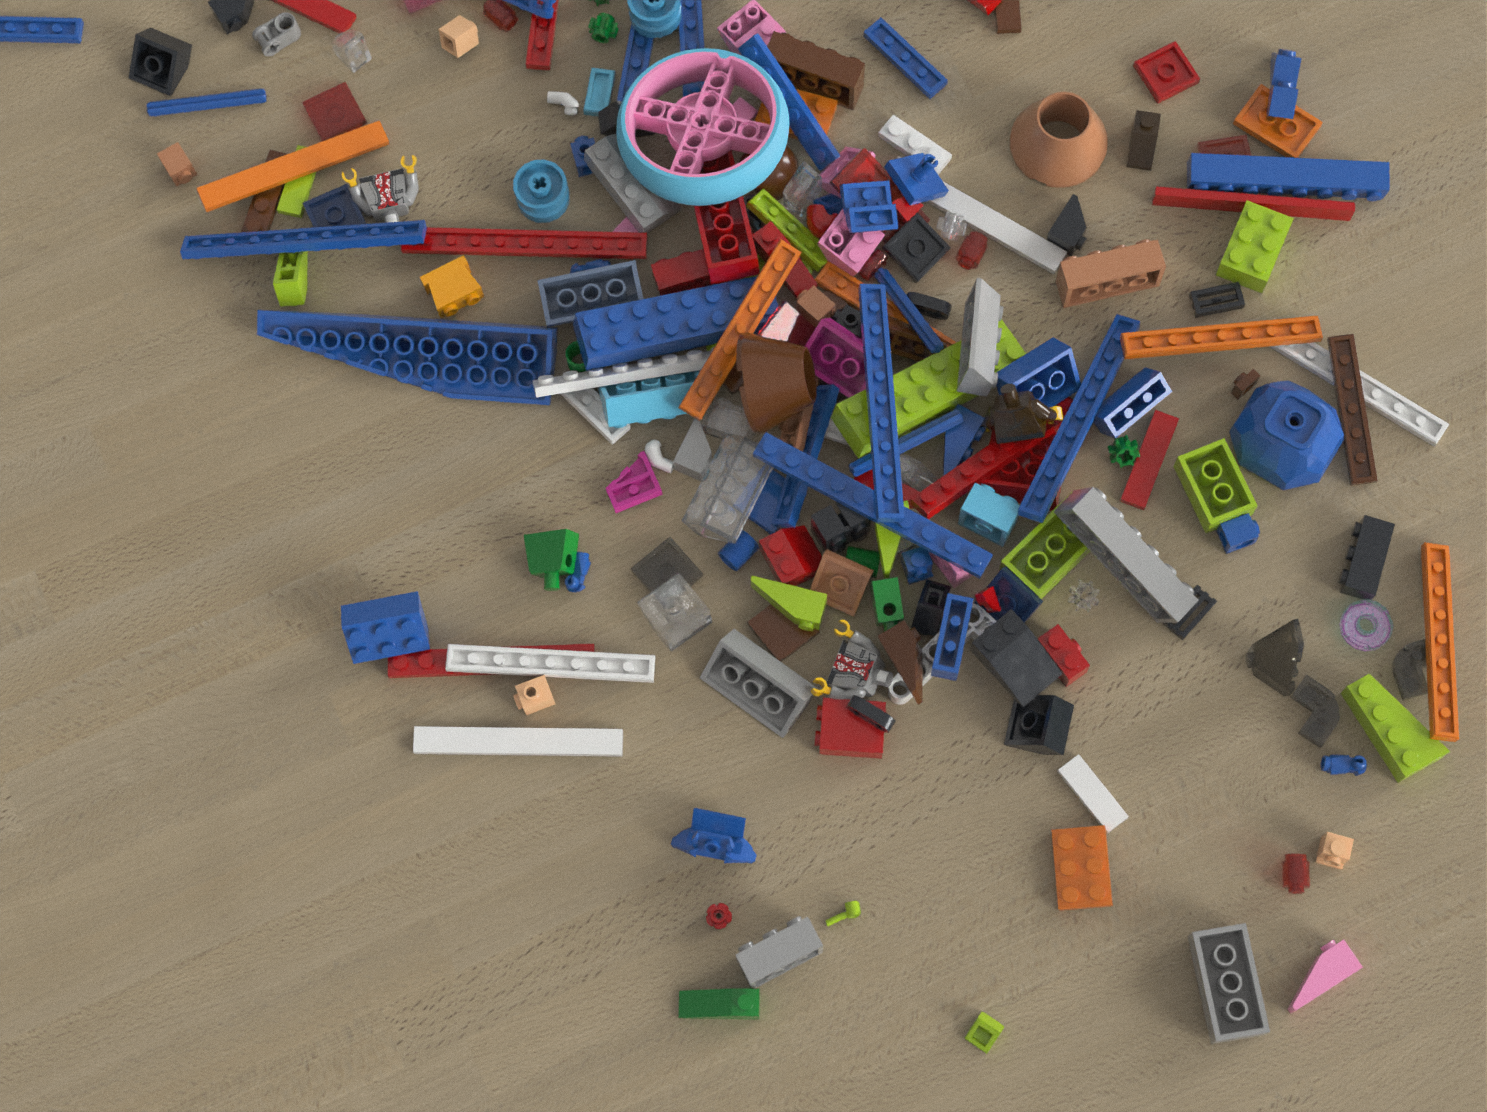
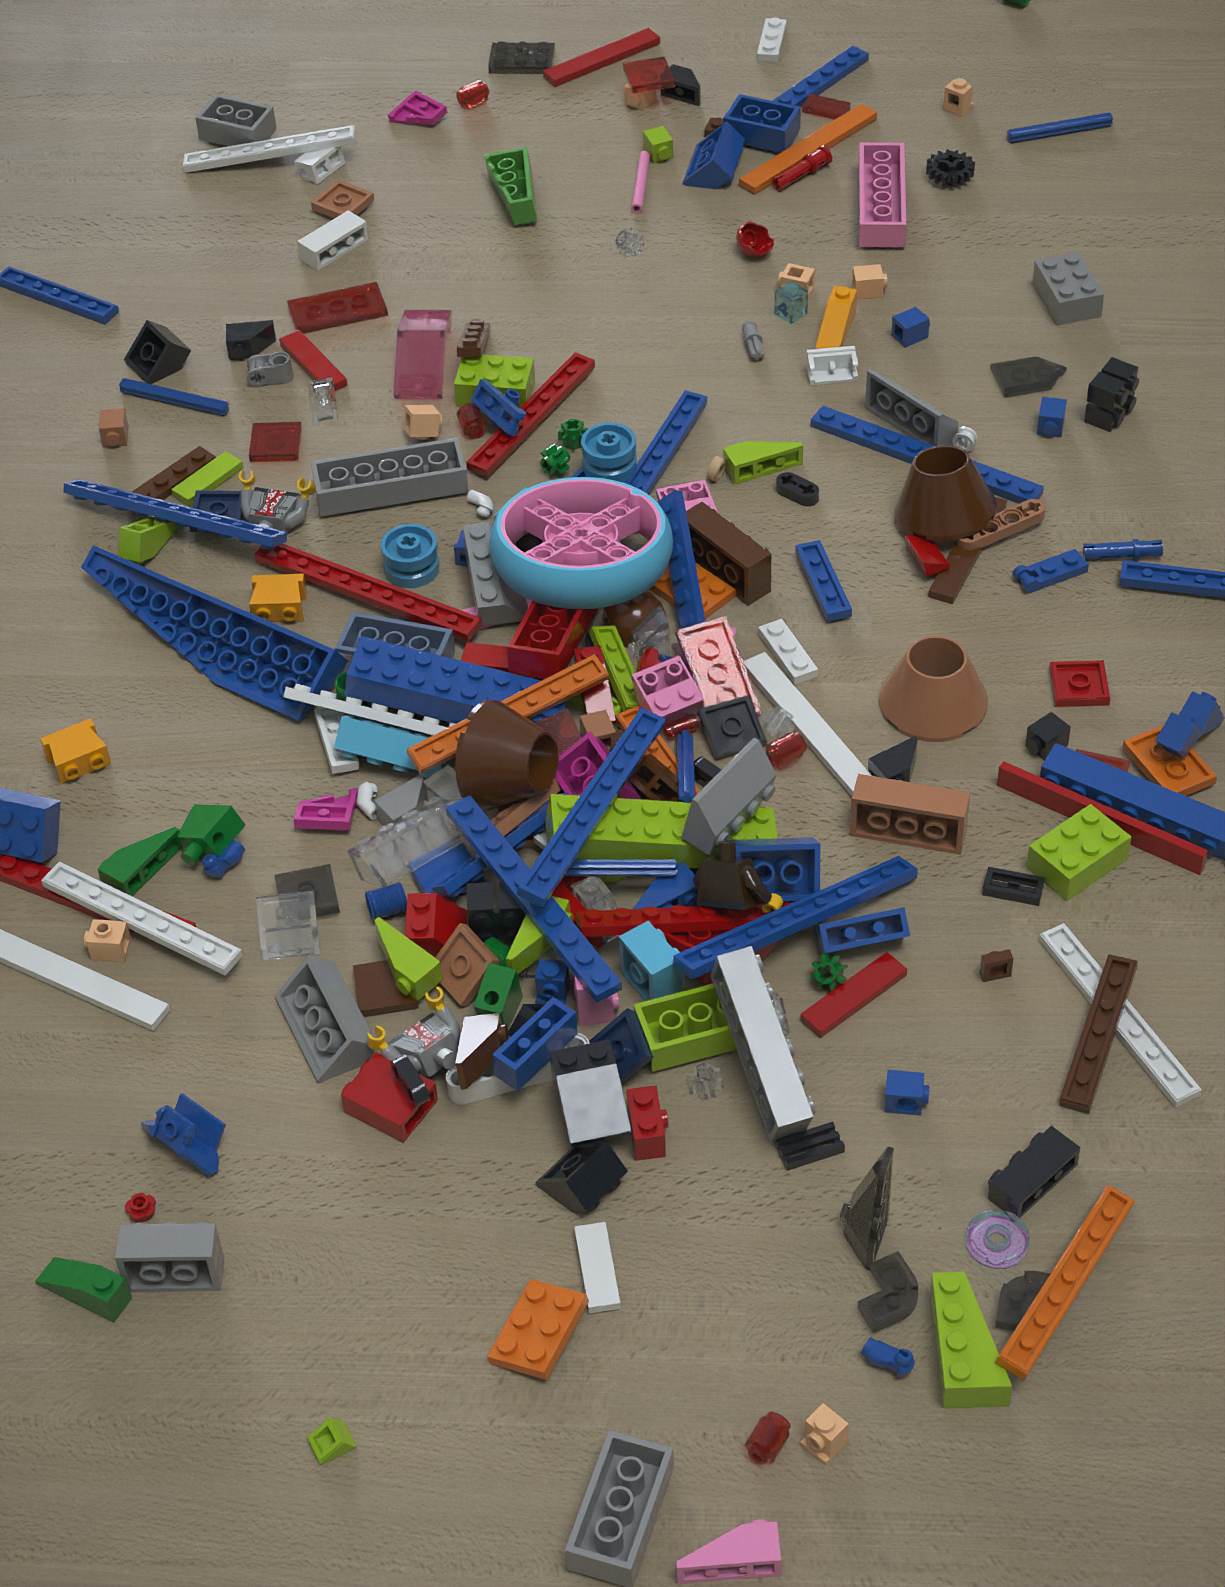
camera: 25 degrees right, 25 degrees down
orange tile [196,120,389,212] -> none
lime hand [825,901,861,926] -> none
blue slope [839,181,898,233] -> none
blue tile [884,153,949,205] -> none
red tile [892,197,924,223] -> none
red tile [975,586,1001,613] -> none
orange tile [1120,316,1323,360] -> none
dark brown slope [1127,110,1161,171] -> none
lime brick [1173,438,1258,534] -> none
blue rock [1229,380,1344,490] -> none
none -> light orange hips [40,718,111,784]
none -> green slope [97,827,183,896]
none -> light grey brick [311,438,469,516]
none -> black brick [1025,712,1071,761]

